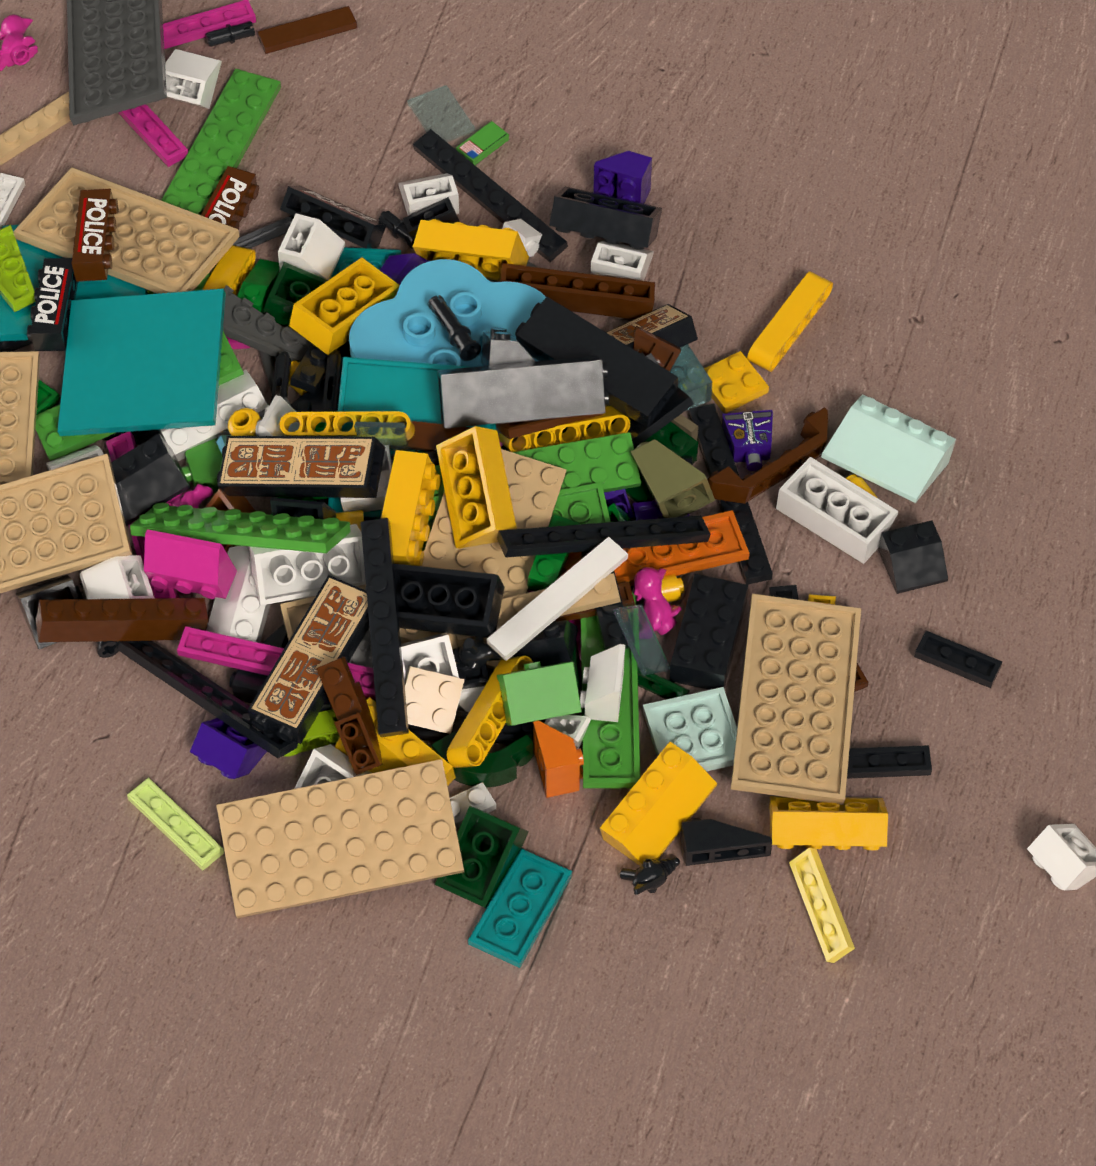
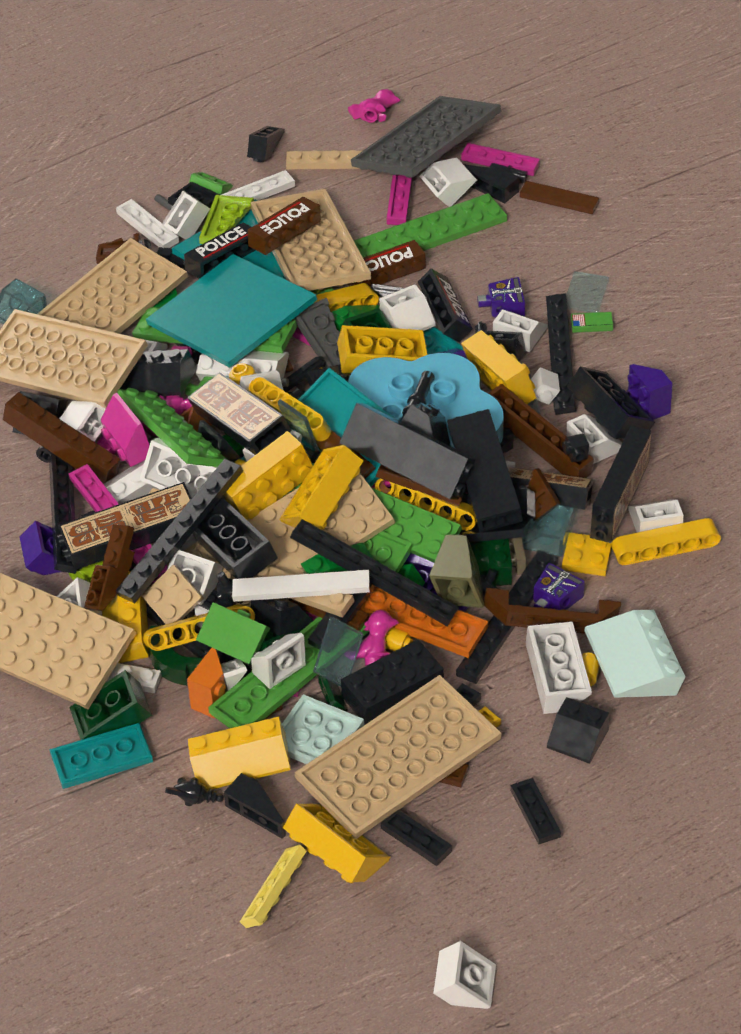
camera: 45 degrees right, 10 degrees down
none -> black slope [463,164,519,204]
none -> dark purple torso [477,277,525,318]
none -> black plate [562,433,589,462]
none -> black brick [590,425,652,543]
none -> white slope [628,499,684,533]

